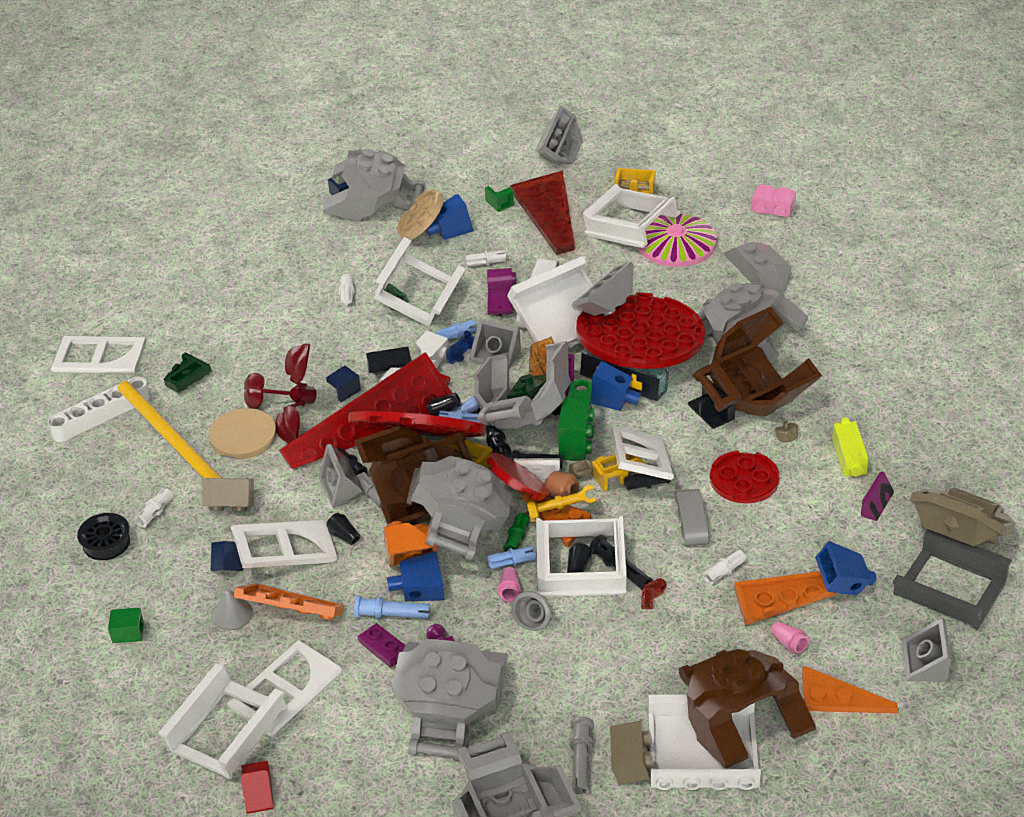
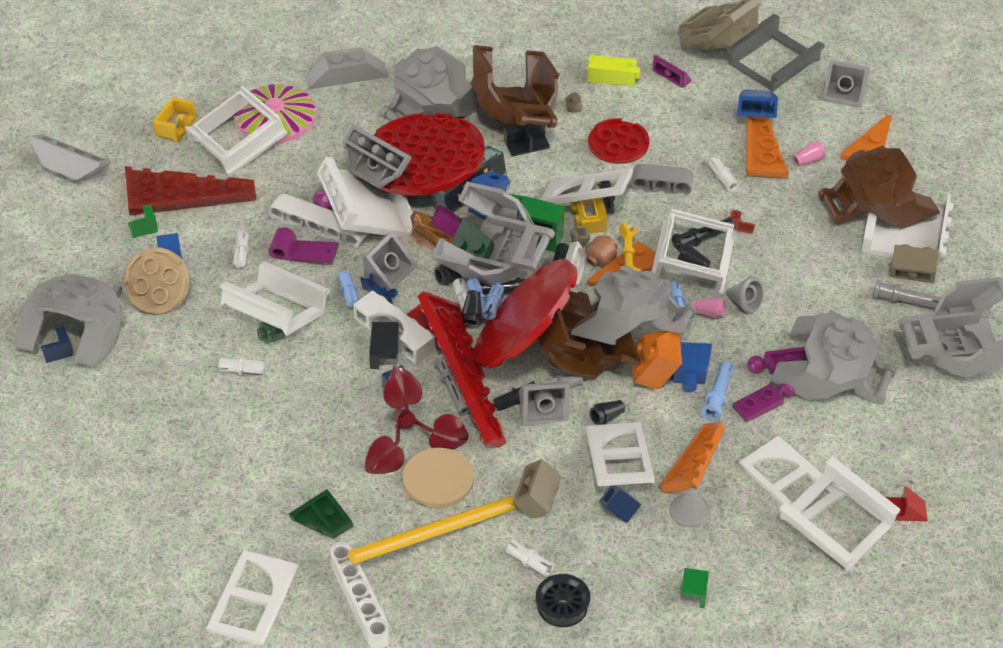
camera: 80 degrees left, 5 degrees up
red tile [486,453,550,501] -> none
bright pink brick [751,185,796,217] -> none

